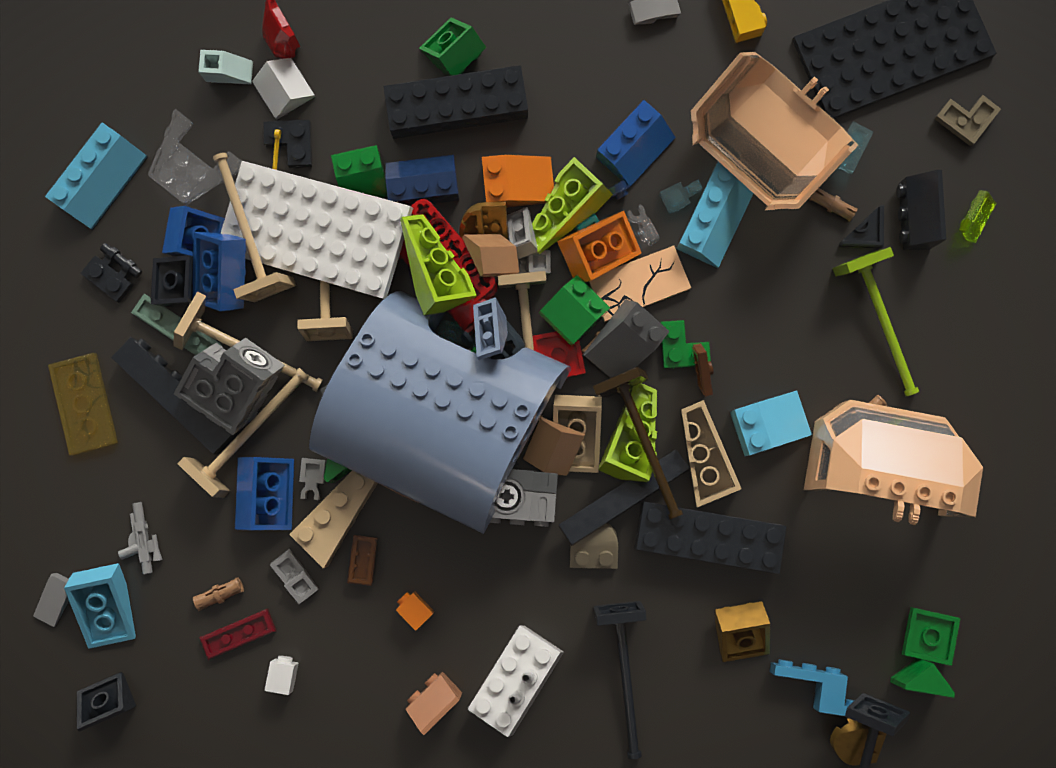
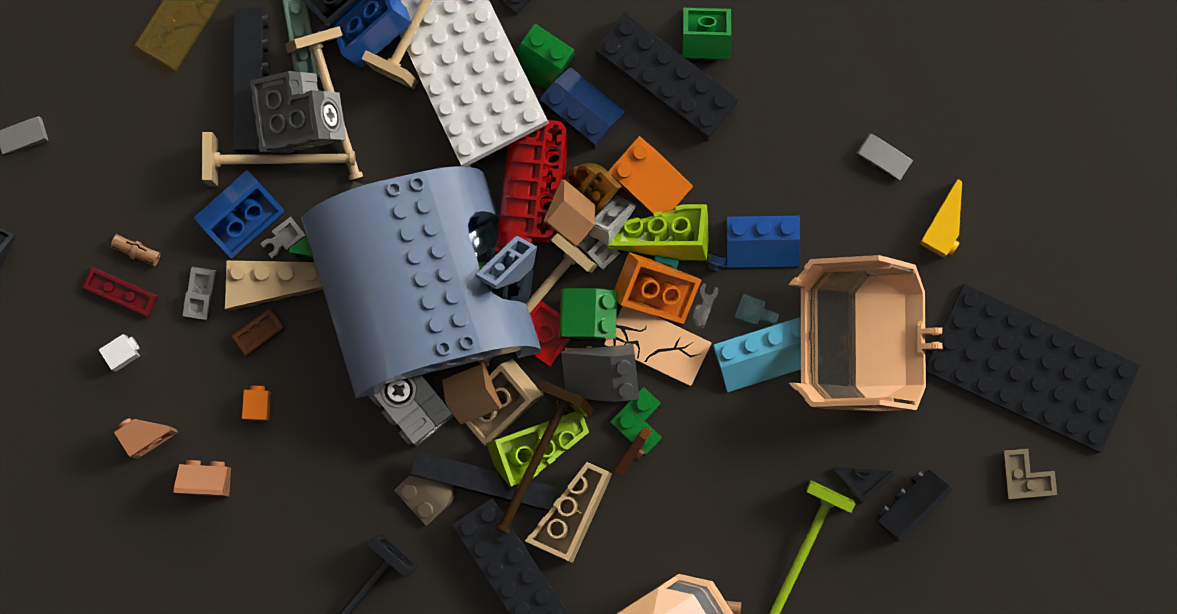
camera: 55 degrees right, 0 degrees up
medium azure slope [64,563,136,649] -> none
light grey piece [118,502,163,574] -> none
tan tile [298,281,353,341] -> none
lime wedge [400,214,477,315] -> none
white piece [468,625,564,737] -> none
medium azure slope [730,391,812,456] -> none
medium nougat pin [809,188,858,222] -> none
clear light blue plate [838,122,873,174] -> none
clear neon green plate [959,190,996,243] -> none
none -> nougat slope [114,418,178,459]

